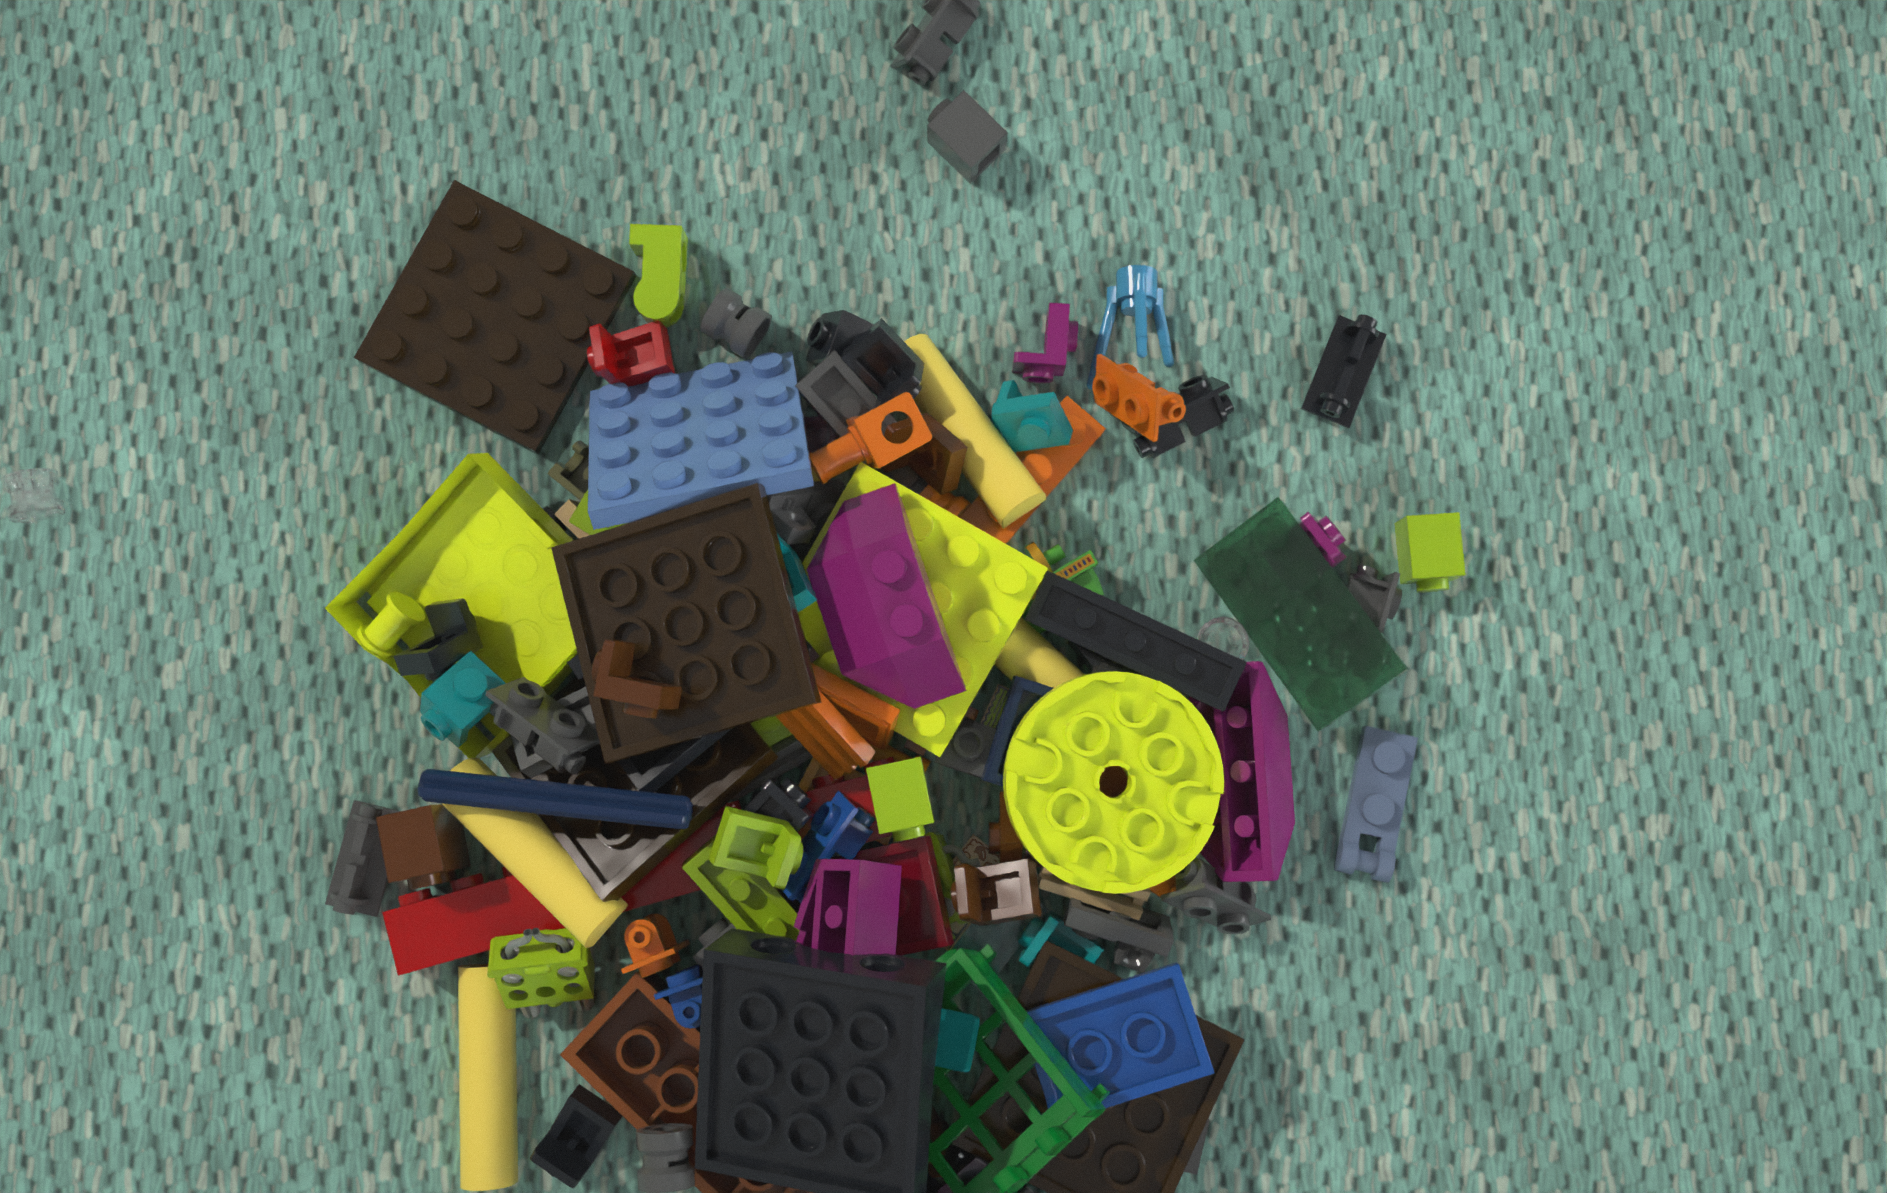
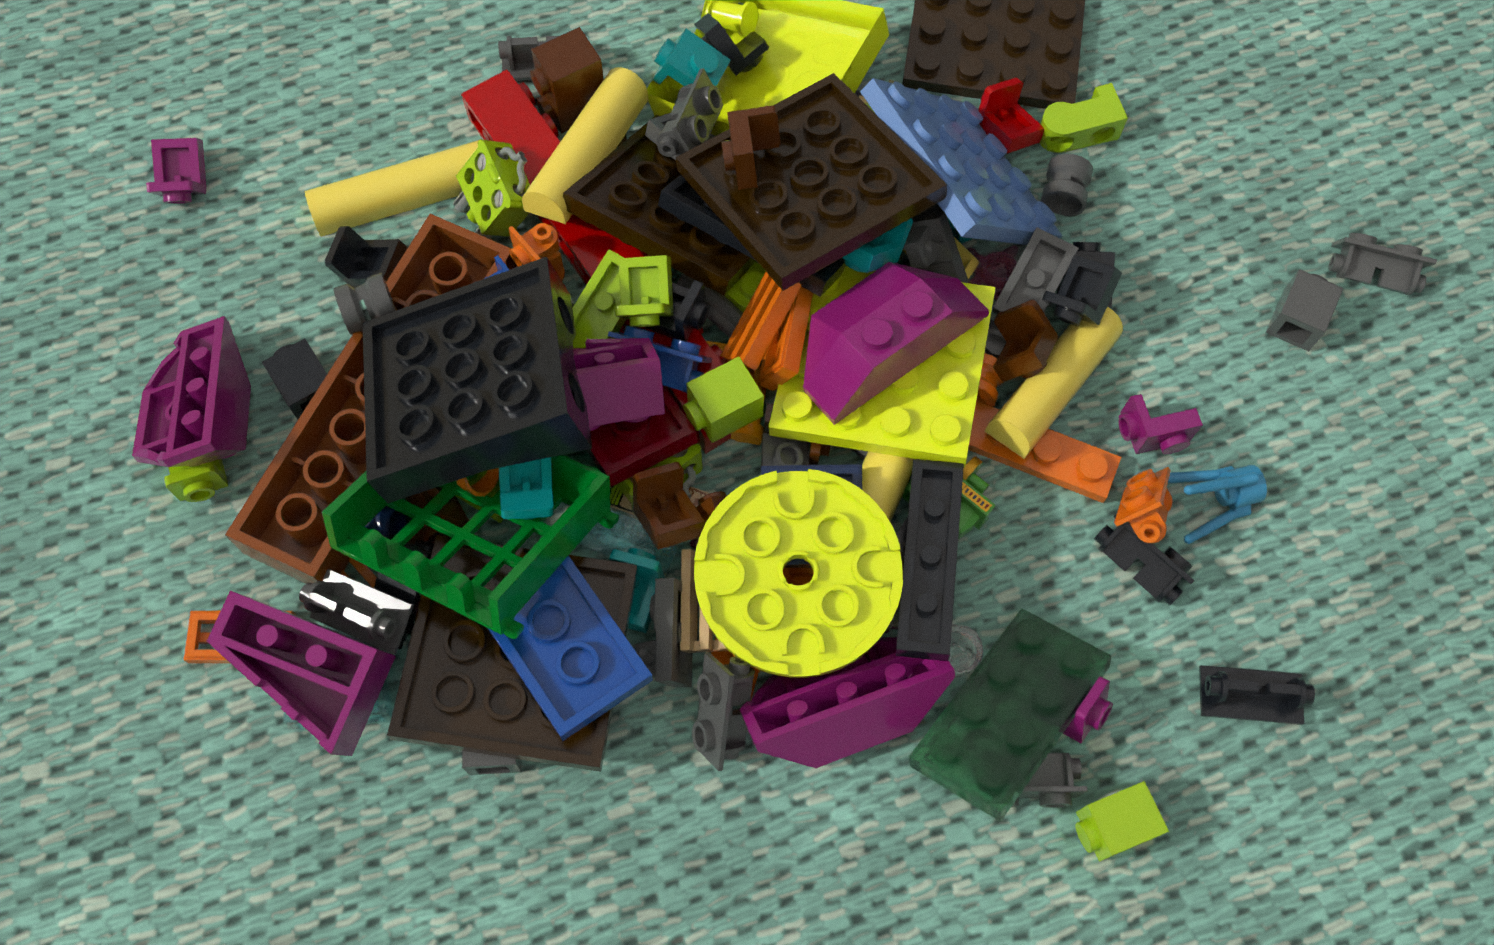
camera: 70 degrees right, 15 degrees down
dark blue axle [418,769,693,829] -> none
orange bracket [809,392,932,484] -> none
teal bracket [992,380,1073,452] -> none
sand blue plate [1334,726,1418,883] -> none

